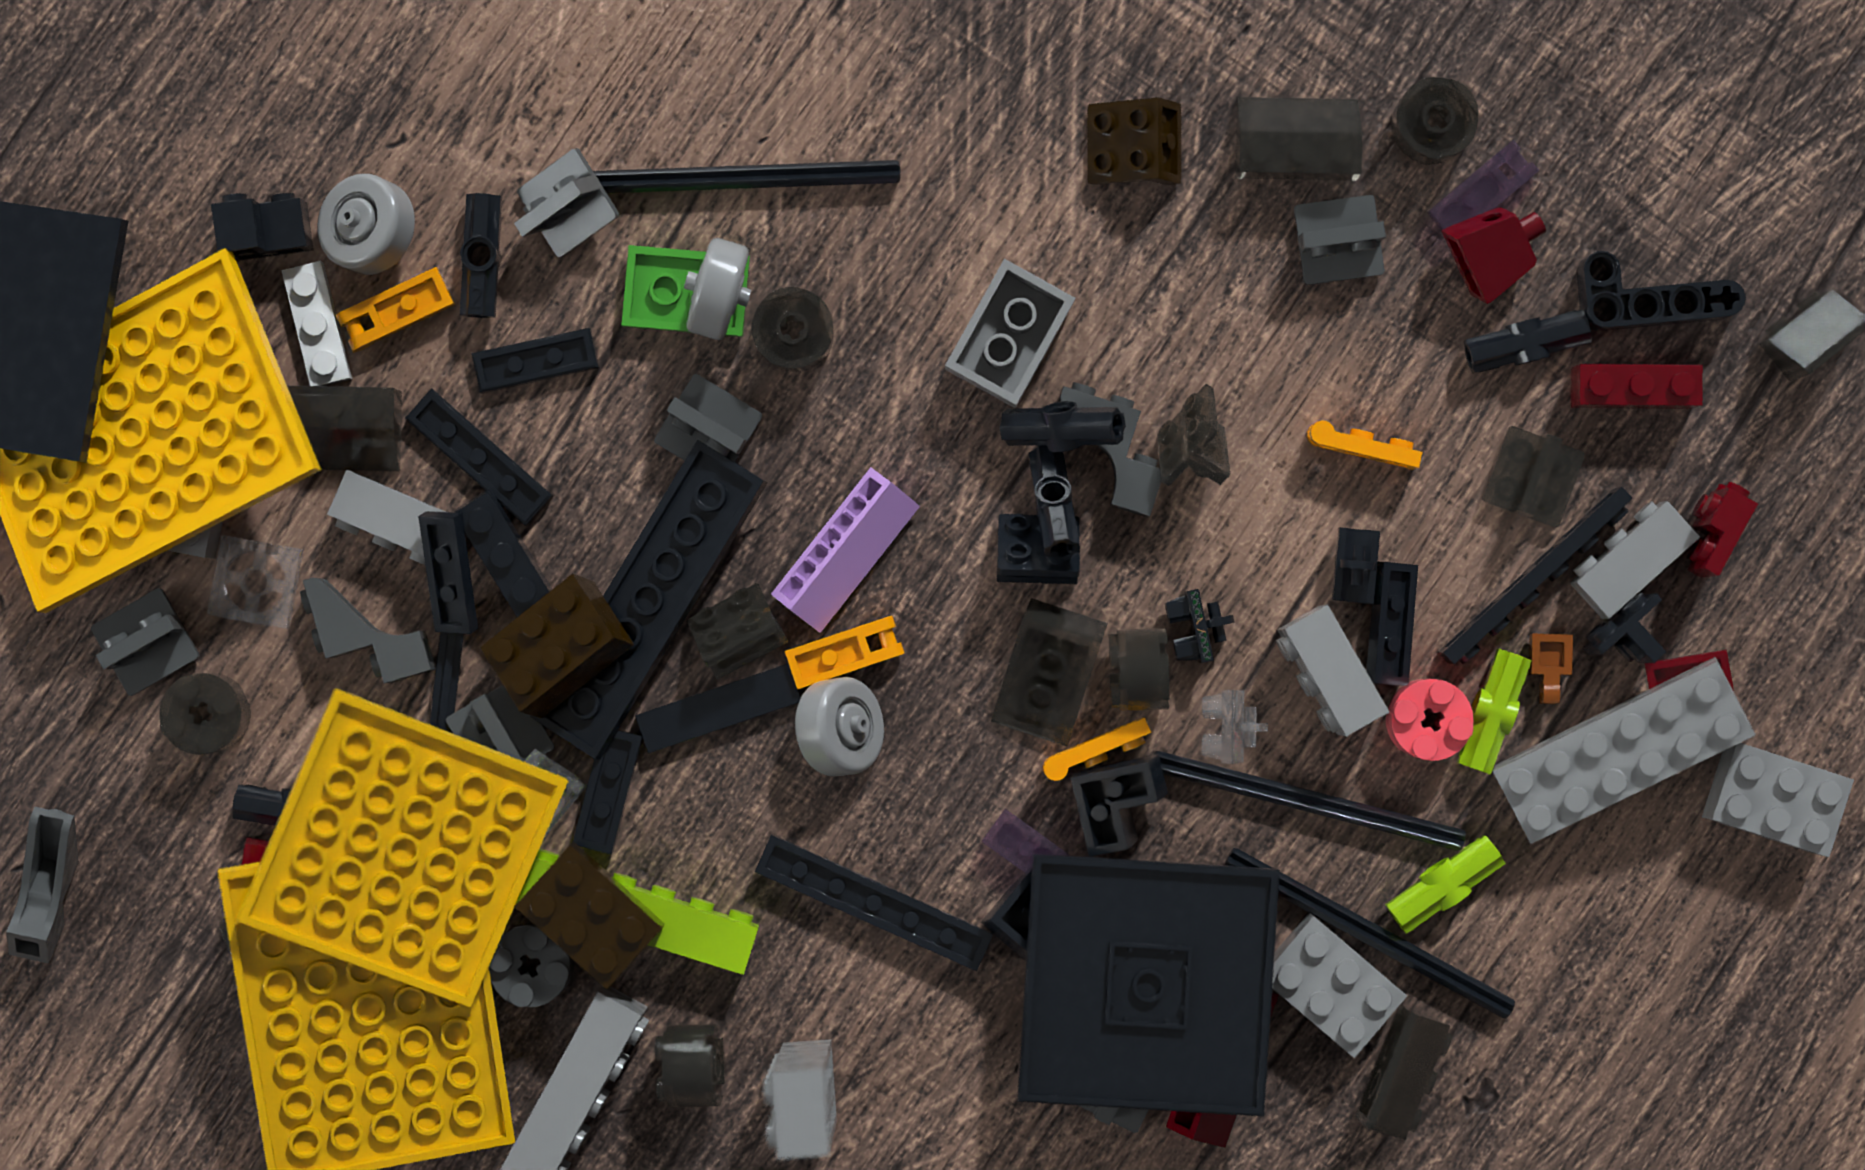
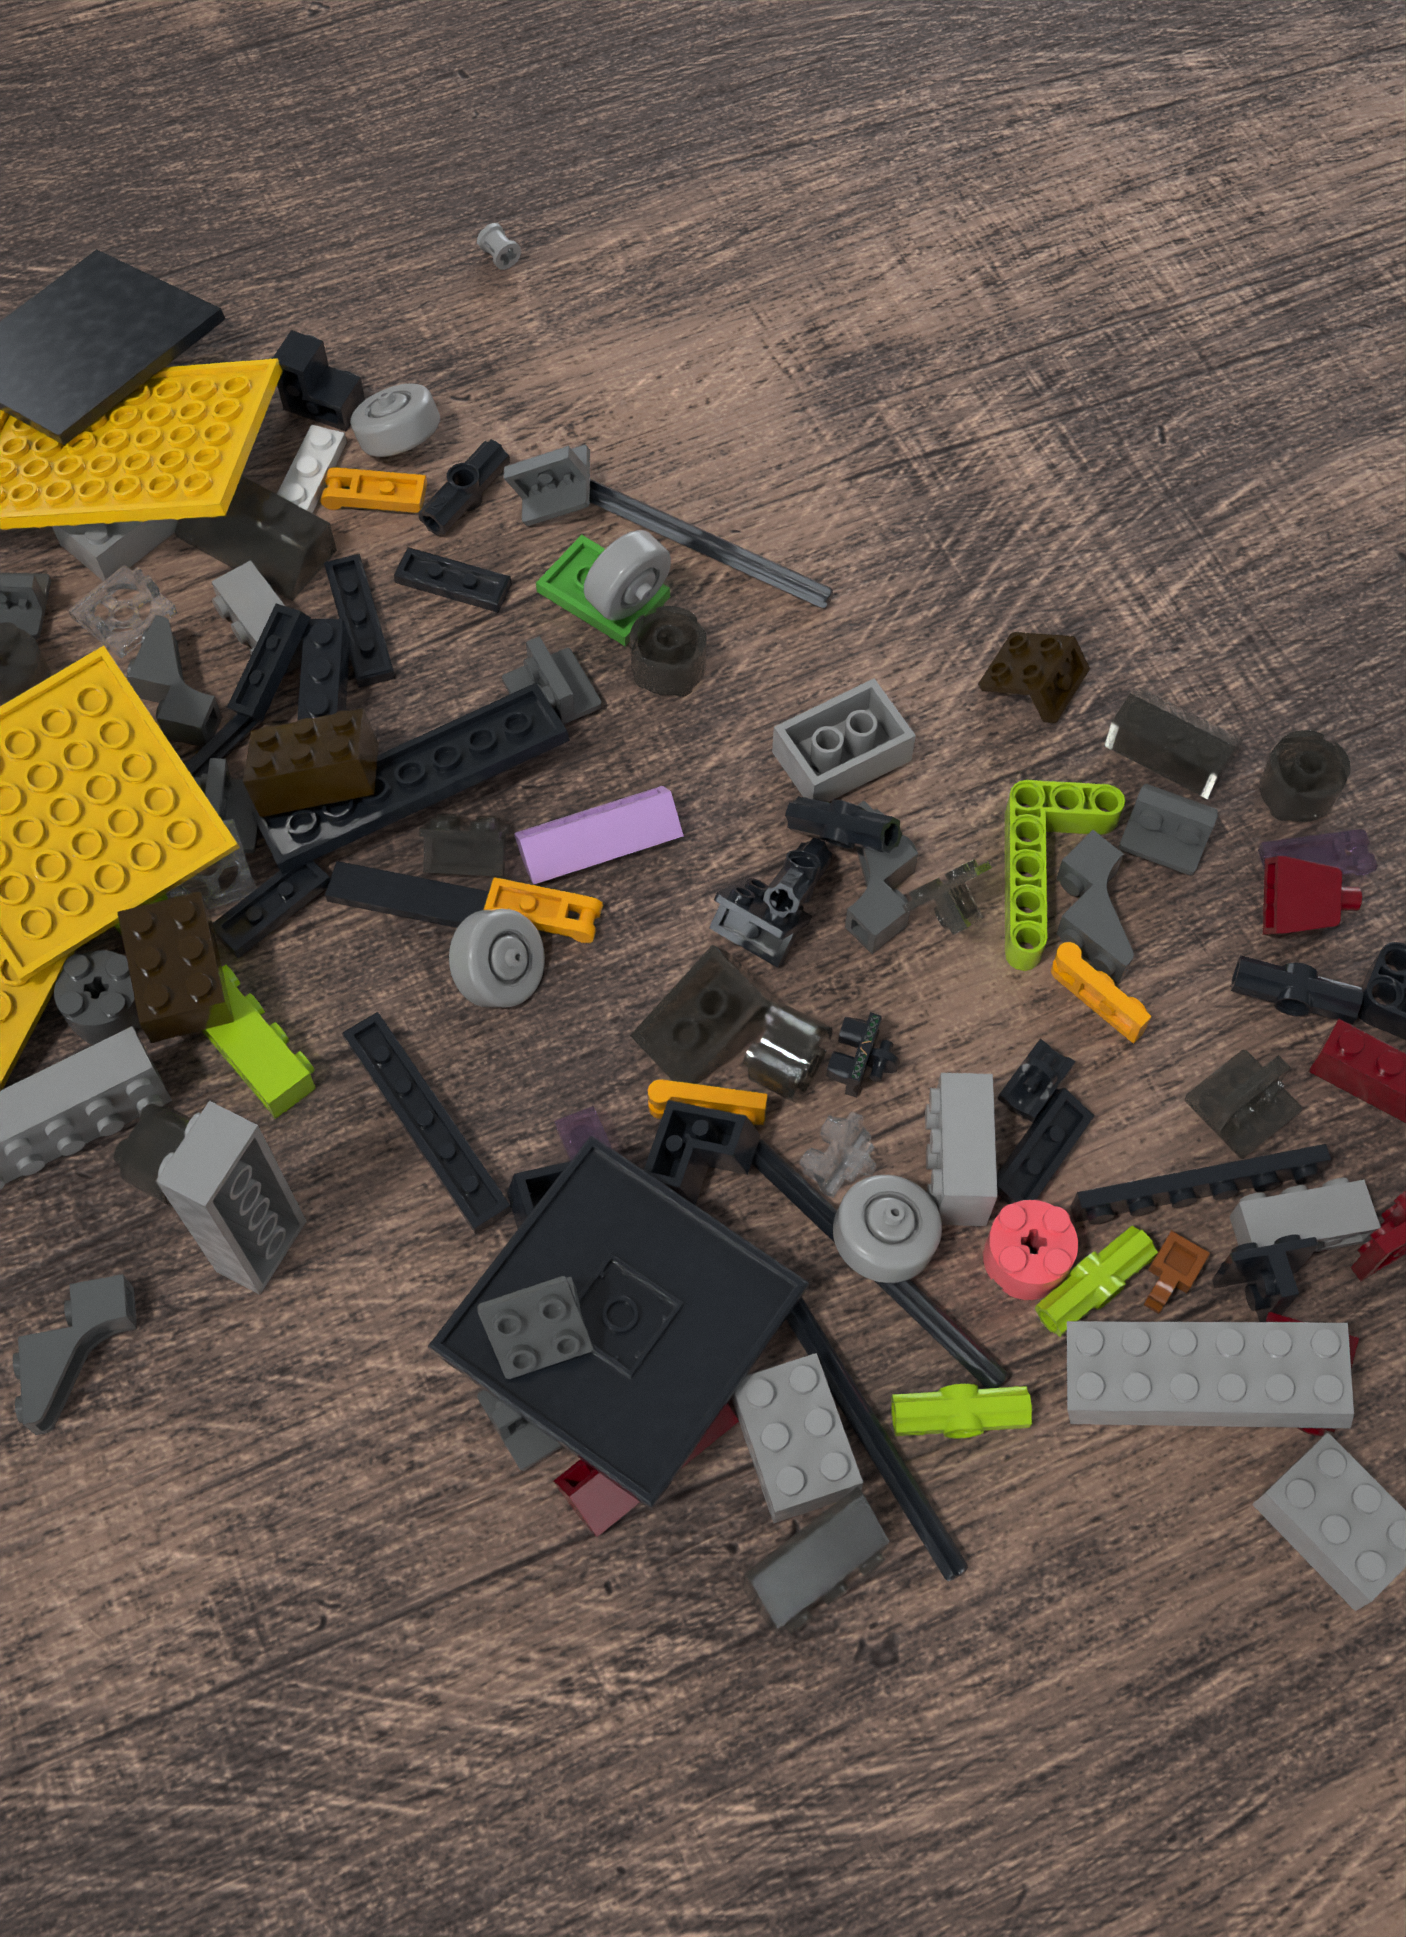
camera: 25 degrees right, 25 degrees down
none -> dark grey bracket [478,1276,593,1379]
none -> light grey wheel [833,1175,942,1283]
none -> lime beam [1005,780,1125,971]
none -> dark grey arch [1056,830,1134,984]

